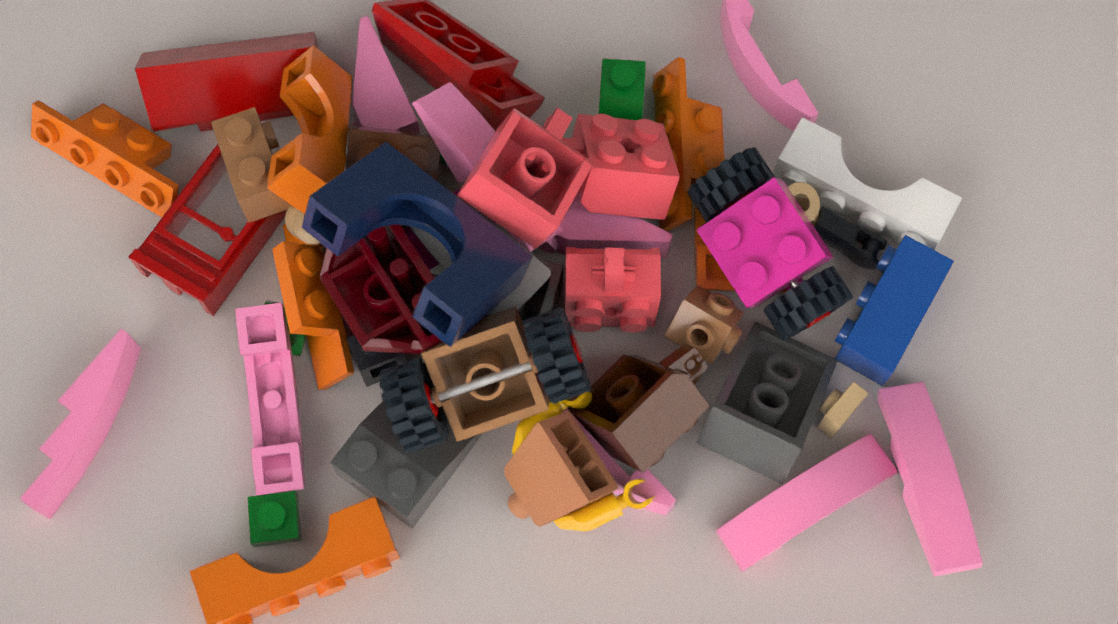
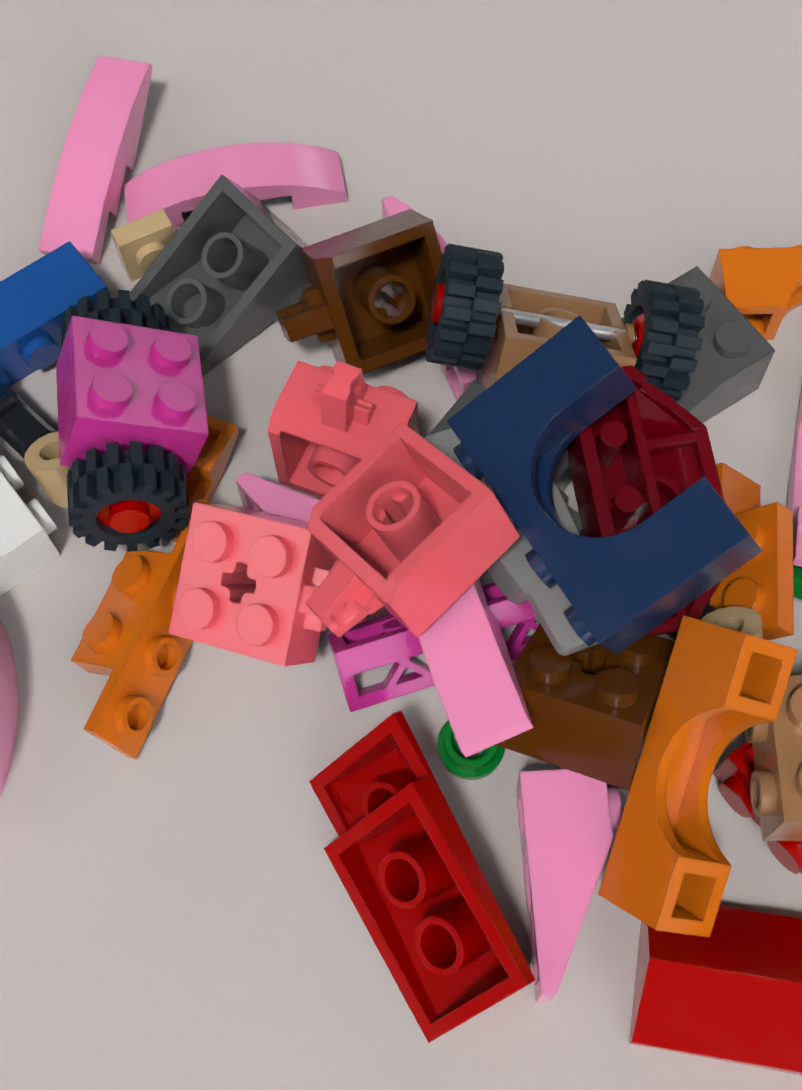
camera: 155 degrees left, 5 degrees down
nougat torso [504,392,655,531] -> none
green slope [599,58,646,120] -> none
medium nougat brick [664,285,744,364] -> none

